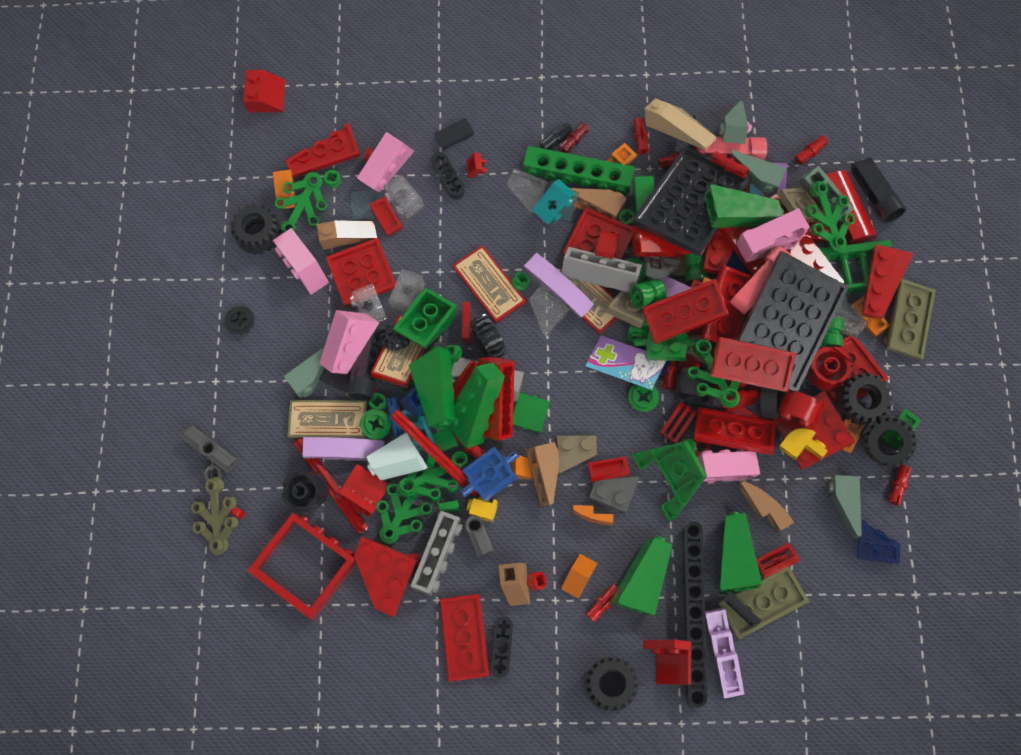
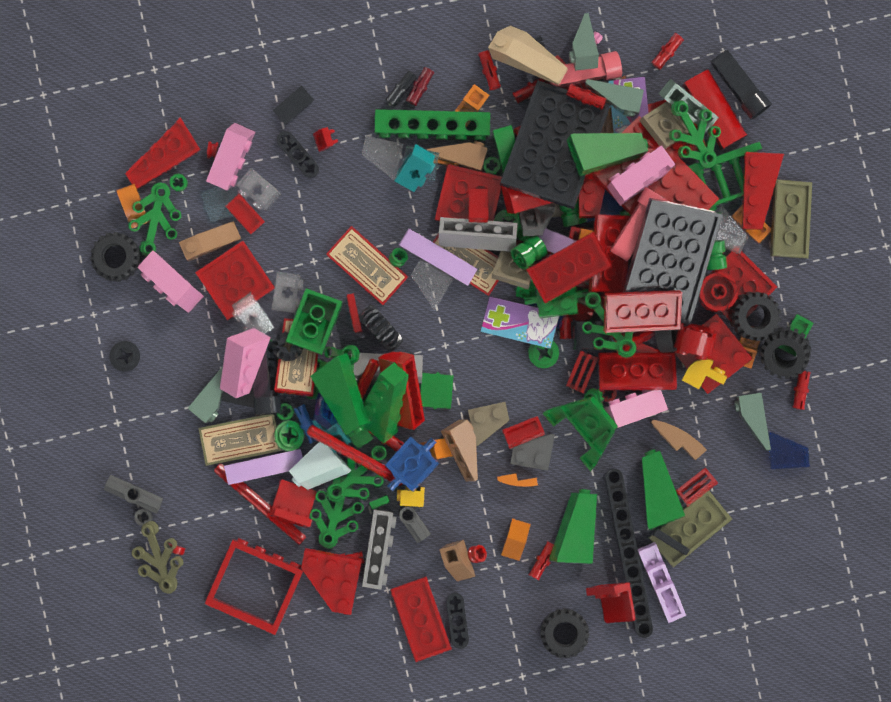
camera: 20 degrees left, 15 degrees up
red slope [243,70,286,112] -> none
black brick [282,471,330,511] -> none

